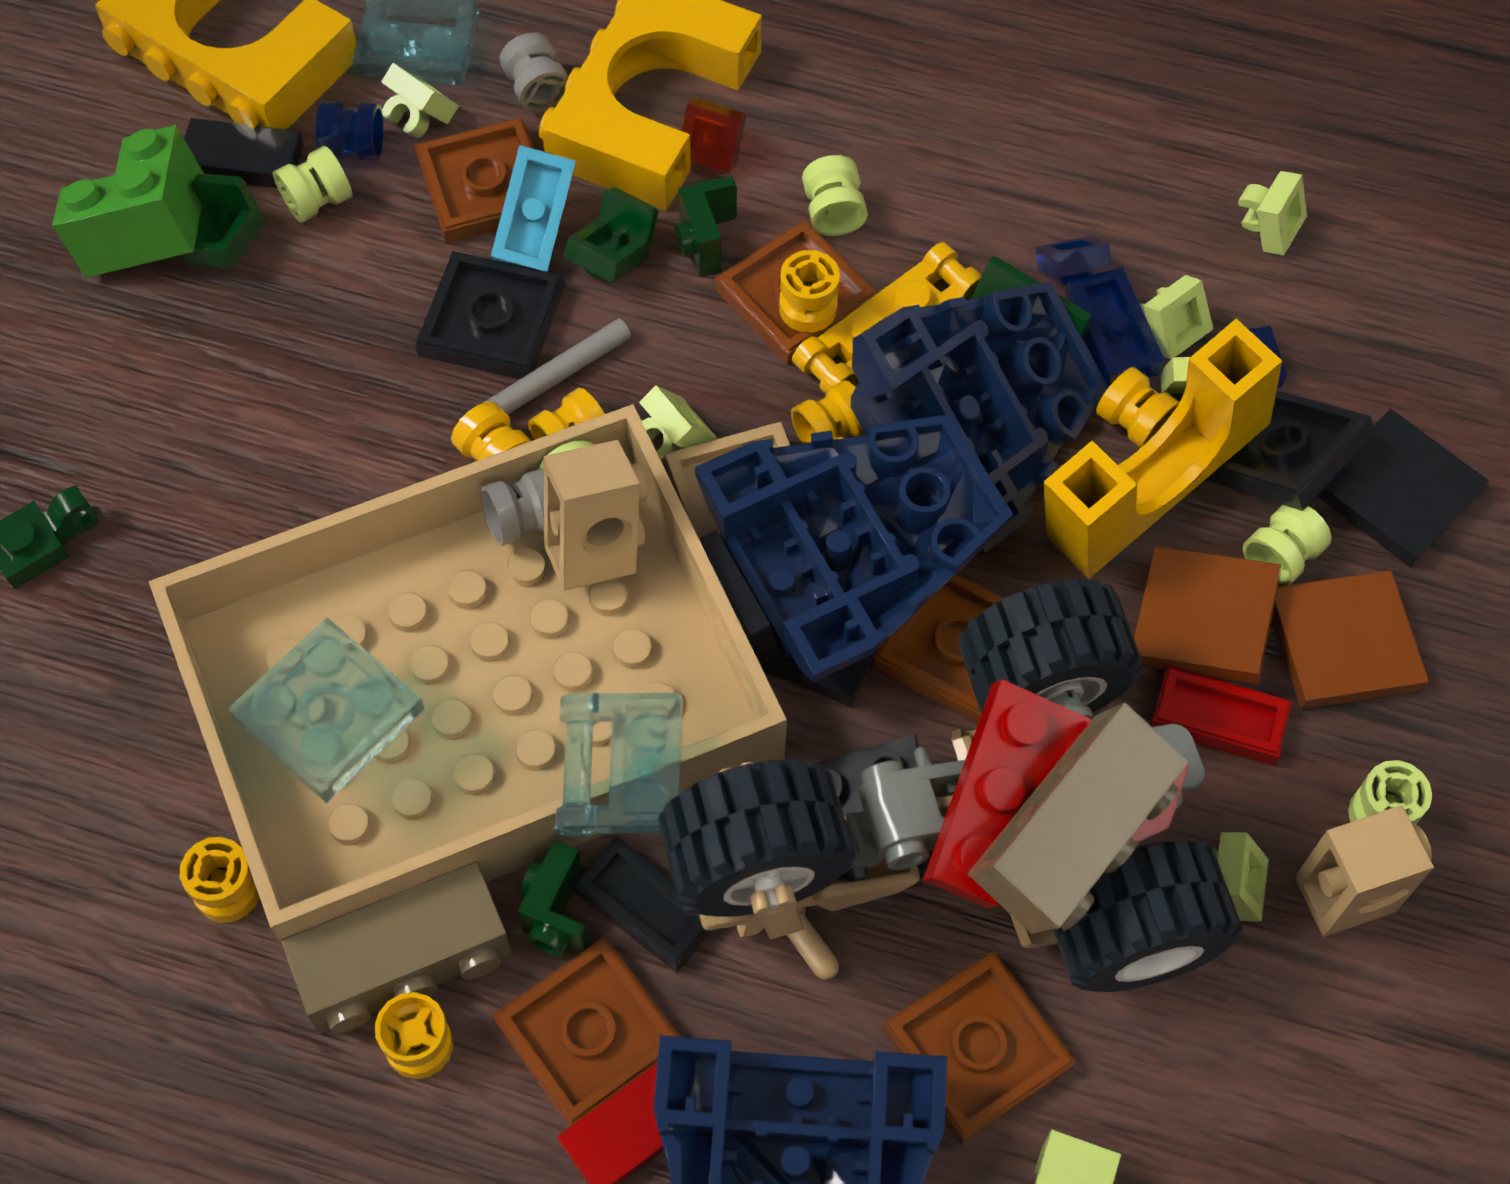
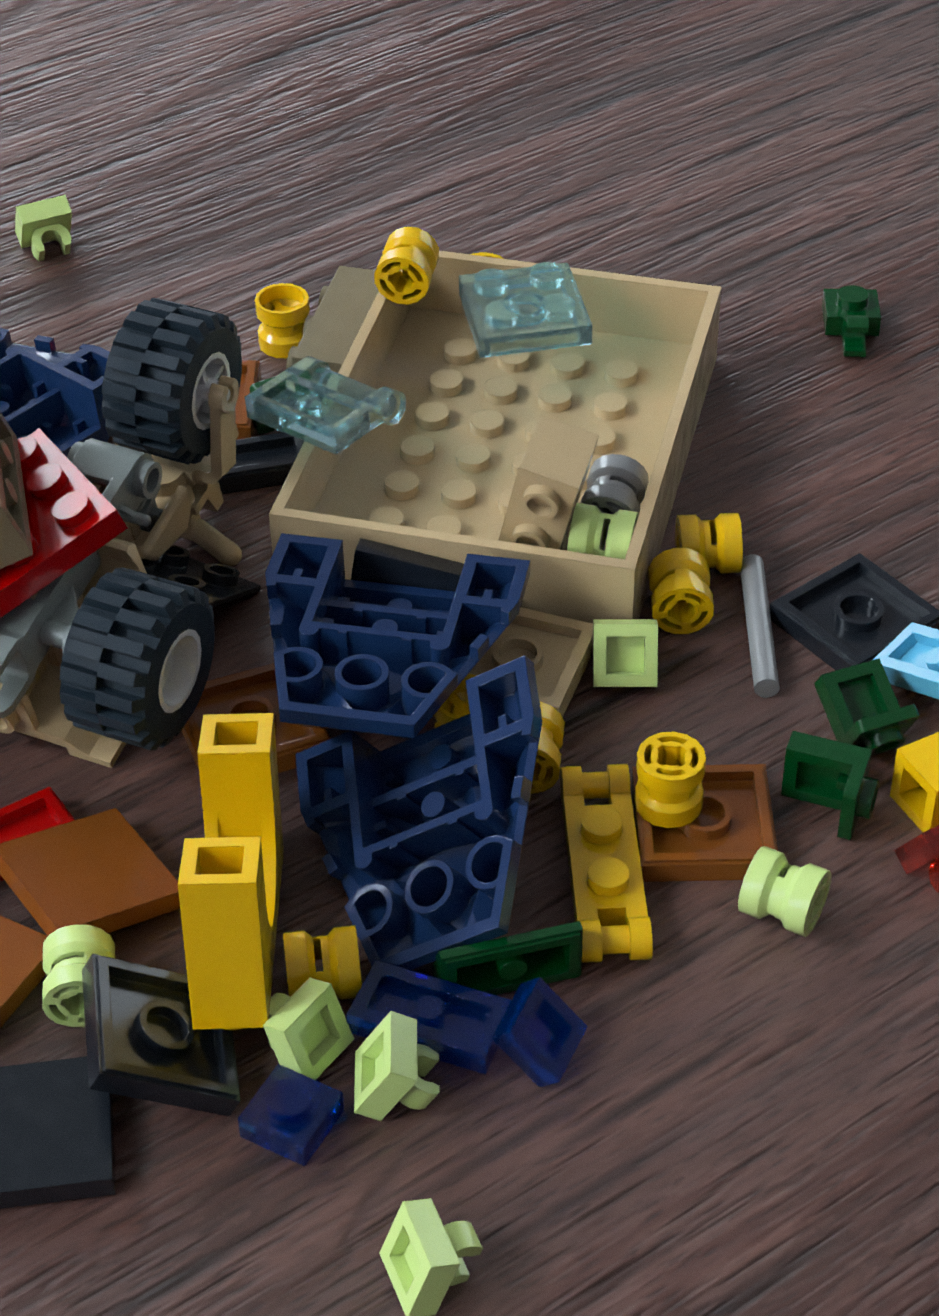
camera: 130 degrees right, 20 degrees down
none -> yellow wheel [374,227,439,305]

